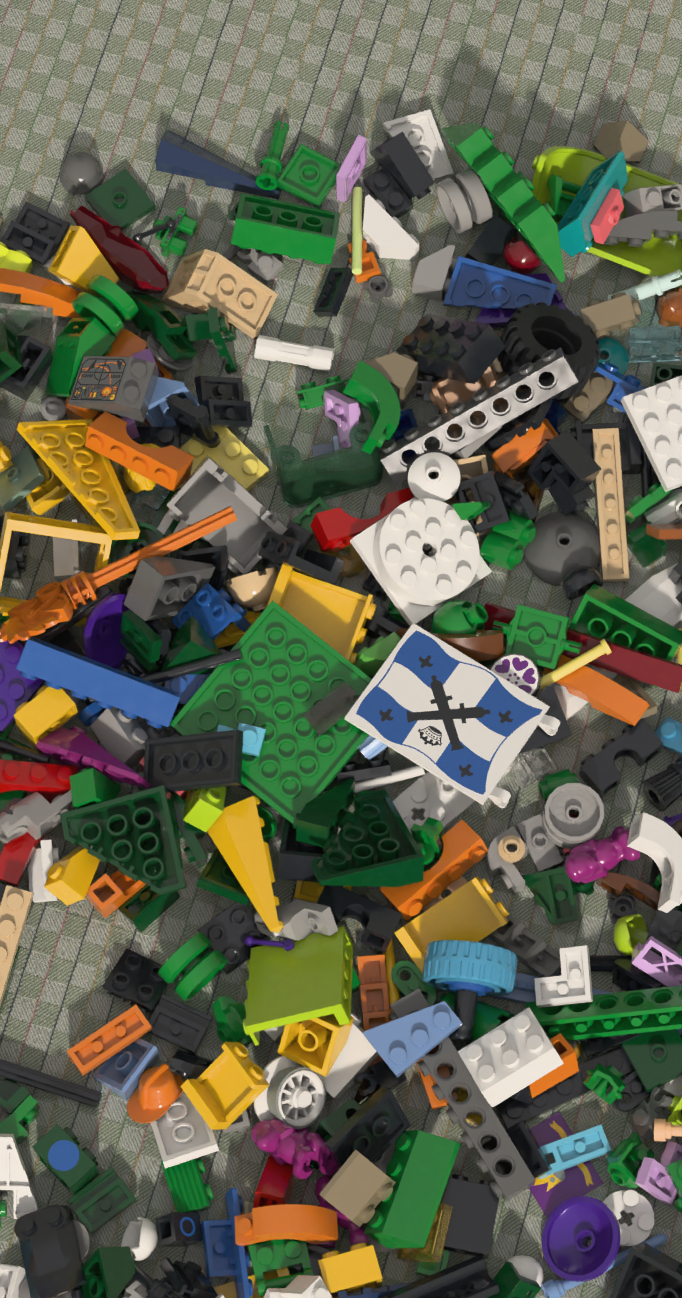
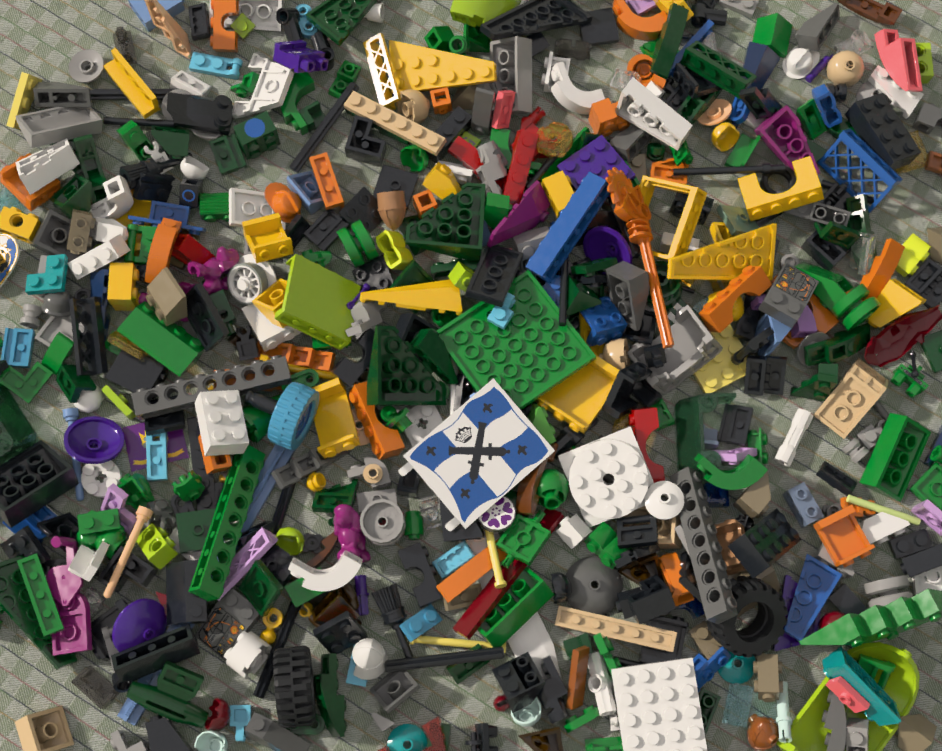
camera: 100 degrees right, 5 degrees up
clear smoke hinge [303,682,358,736] -> none
medium blue wing [362,1001,463,1077] -> none
green slope [452,501,491,520] -> none
white plate [534,945,593,1008] -> none
none -> lime plate [102,385,136,420]
none -> yellow plate [306,472,326,492]
none -> black brick [345,115,386,166]
none -> black plate [373,164,419,210]
none -> neon yellow brick [376,230,413,270]
none -> medium nougat helmet [377,191,407,231]
none -> black slope [397,465,420,498]
none -> green hair [400,144,429,172]
none -> medium azure plate [432,540,475,579]
none -> white brick [556,514,592,549]
none -> black tile [643,343,667,368]
none -> black plate [718,403,754,446]
none -> sand blue brick [782,482,824,528]
none -> orange panel [813,505,875,568]
none -> light grey wheel [841,437,869,464]

